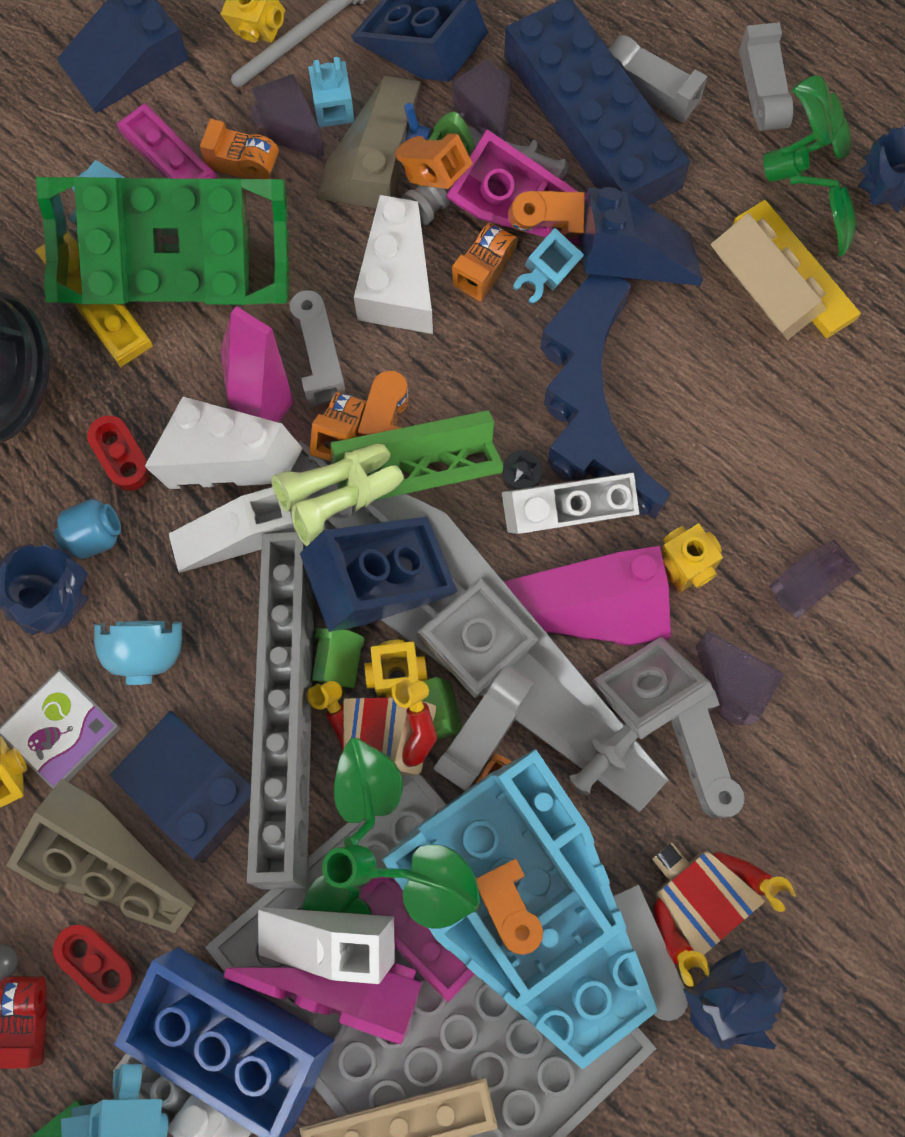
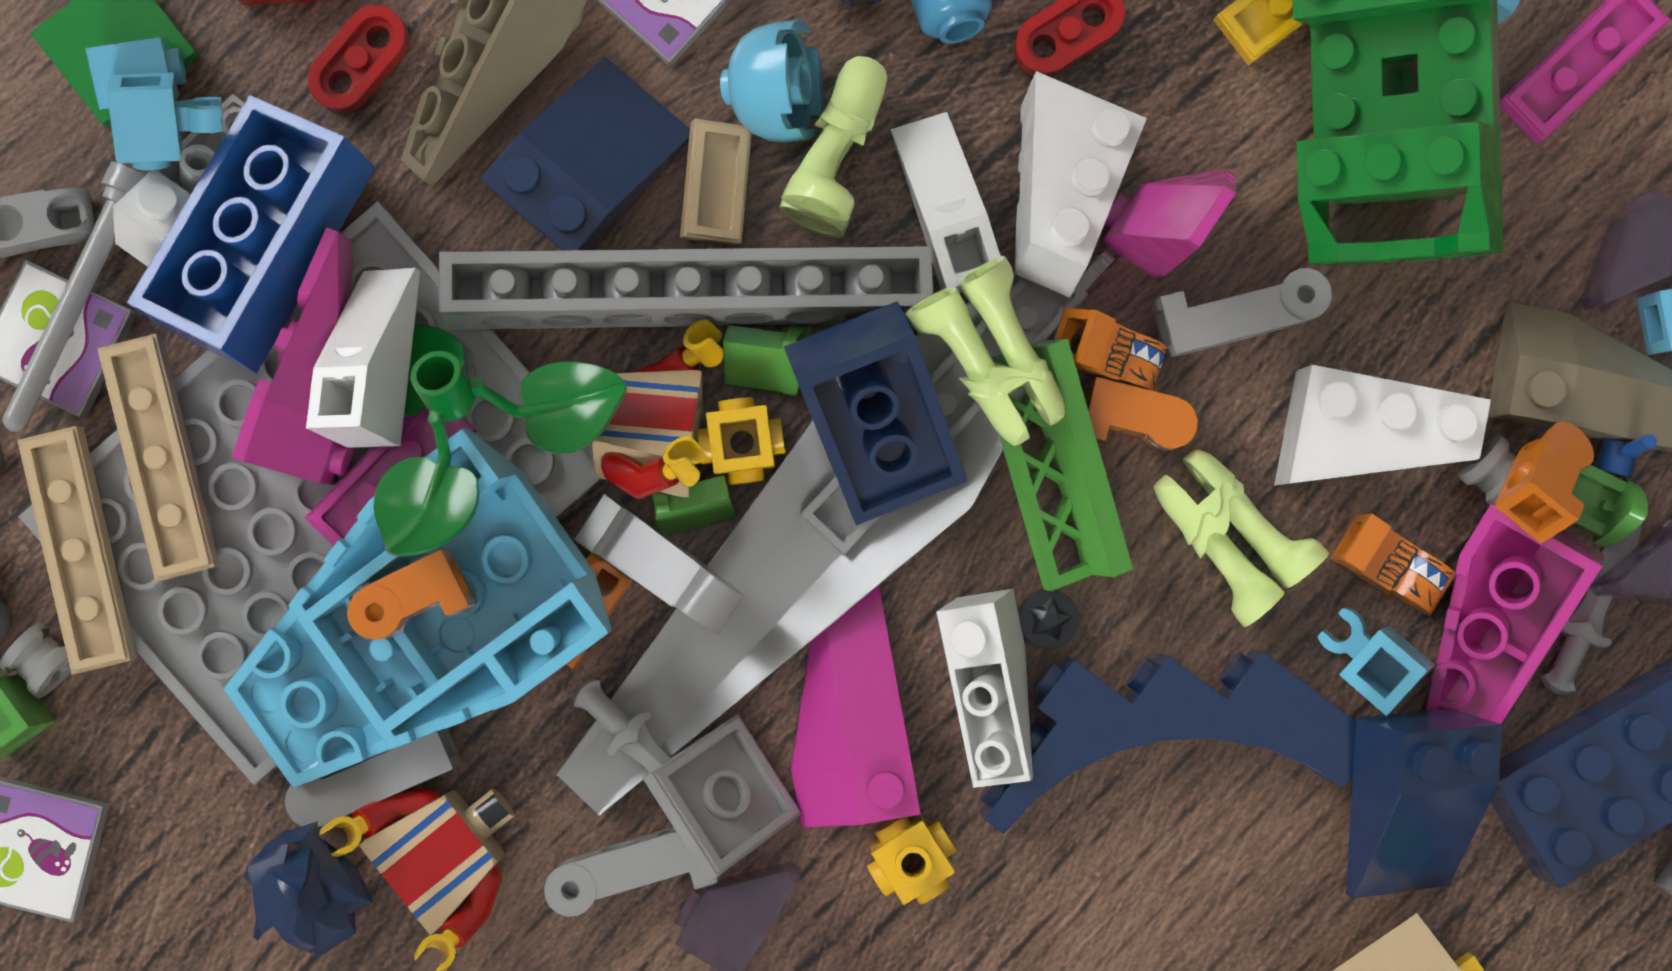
camera: 90 degrees right, 15 degrees up
orange leg [199,118,279,179] -> none
light grey tile [417,578,539,698] -> none
orange leg [508,191,584,239] -> none
none -> tan tile [680,119,752,246]
none -> yellowish green piece [779,56,887,238]
none -> yellowish green piece [1153,449,1329,627]

